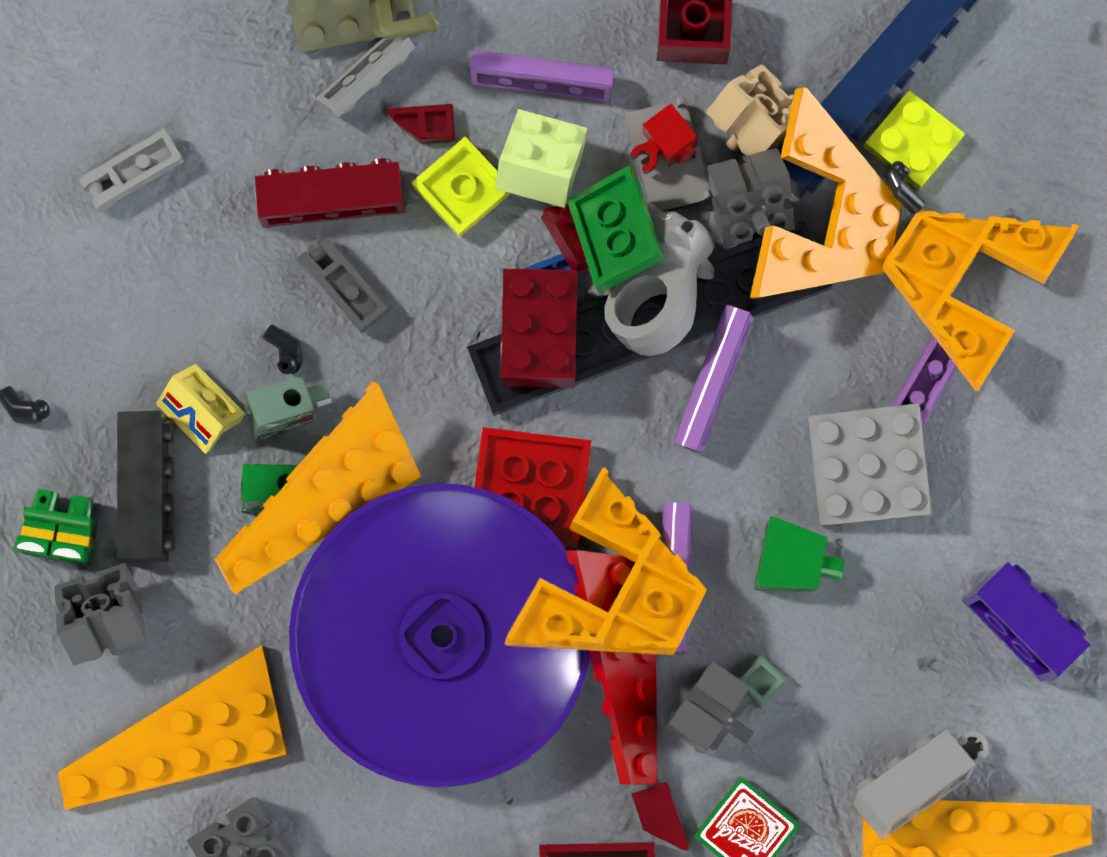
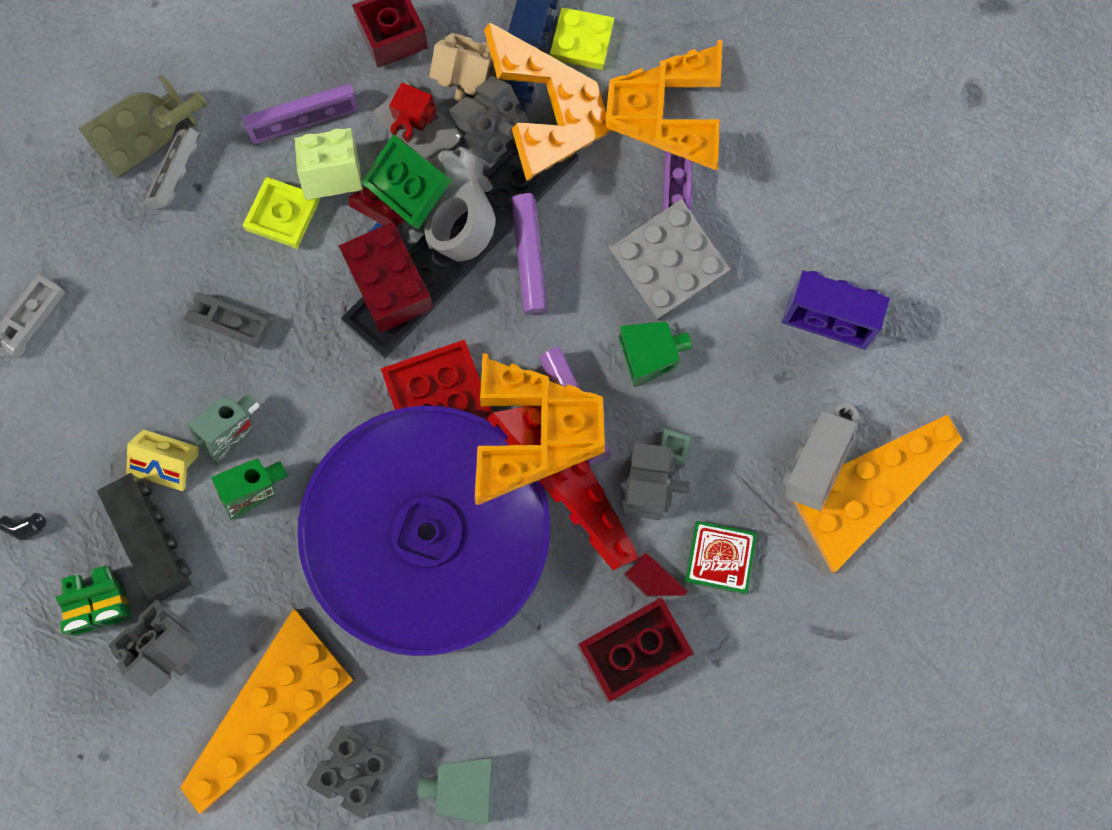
camera: 30 degrees left, 5 degrees down
light orange wing [214,381,422,594] -> none
dark red brick [255,158,405,228] -> none
black arm [263,324,302,374] -> none
dark red tile [387,104,456,144] -> none
black arm [884,161,925,214] -> none

